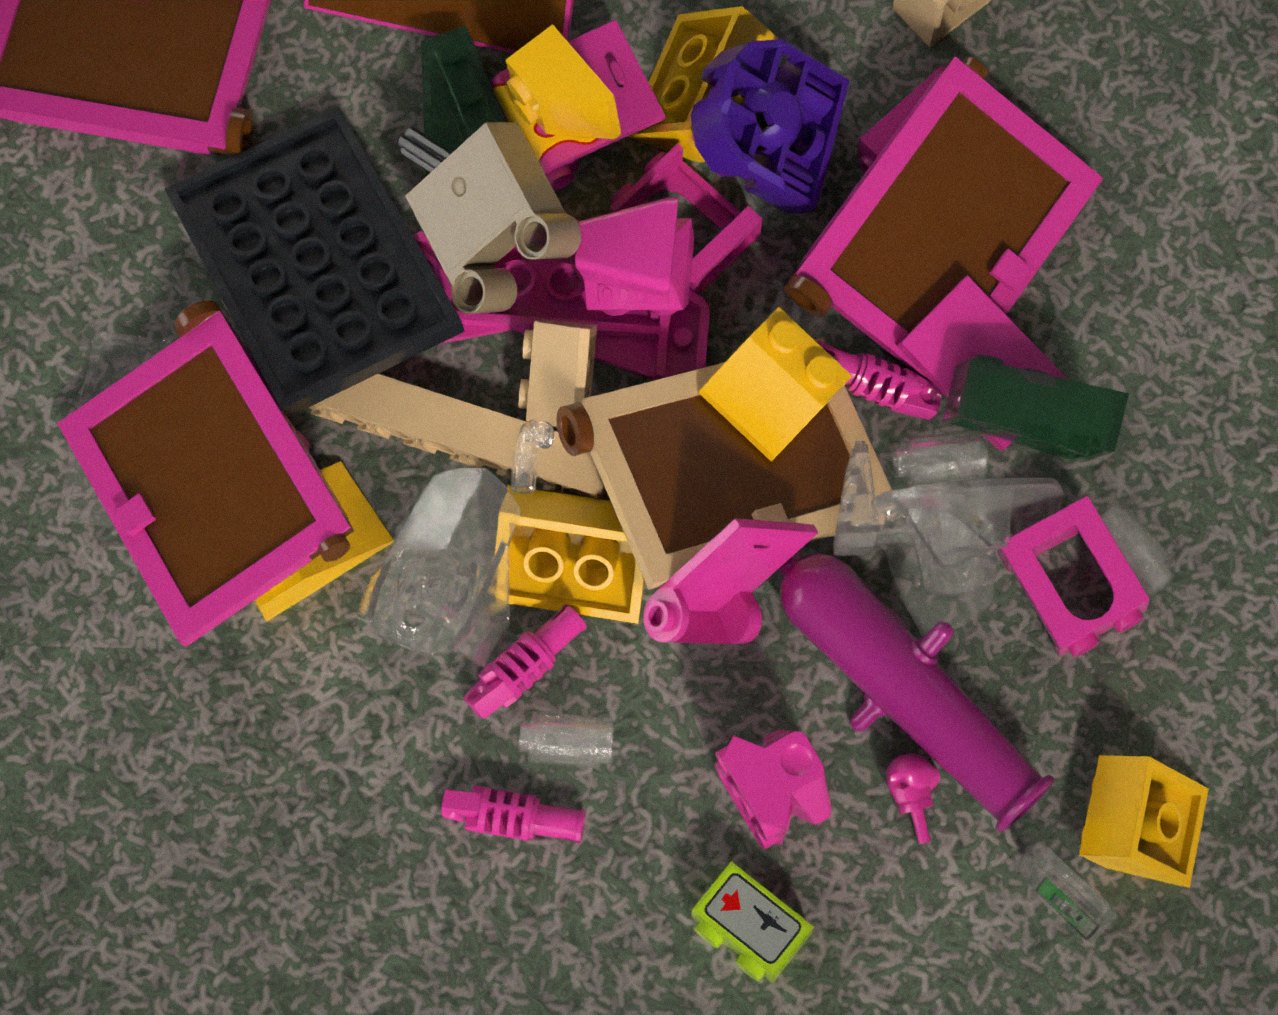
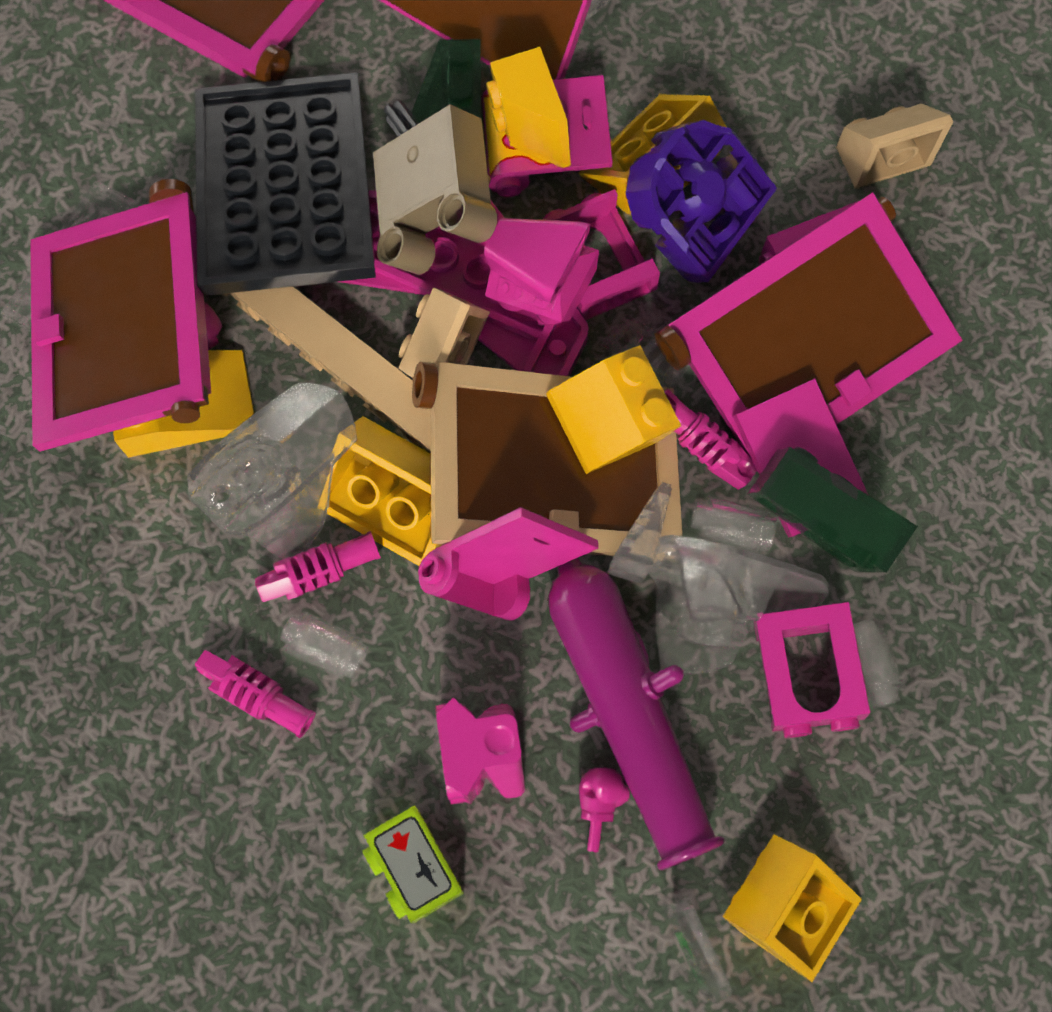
camera: 20 degrees right, 0 degrees up
clear arm [510,419,554,494] -> none

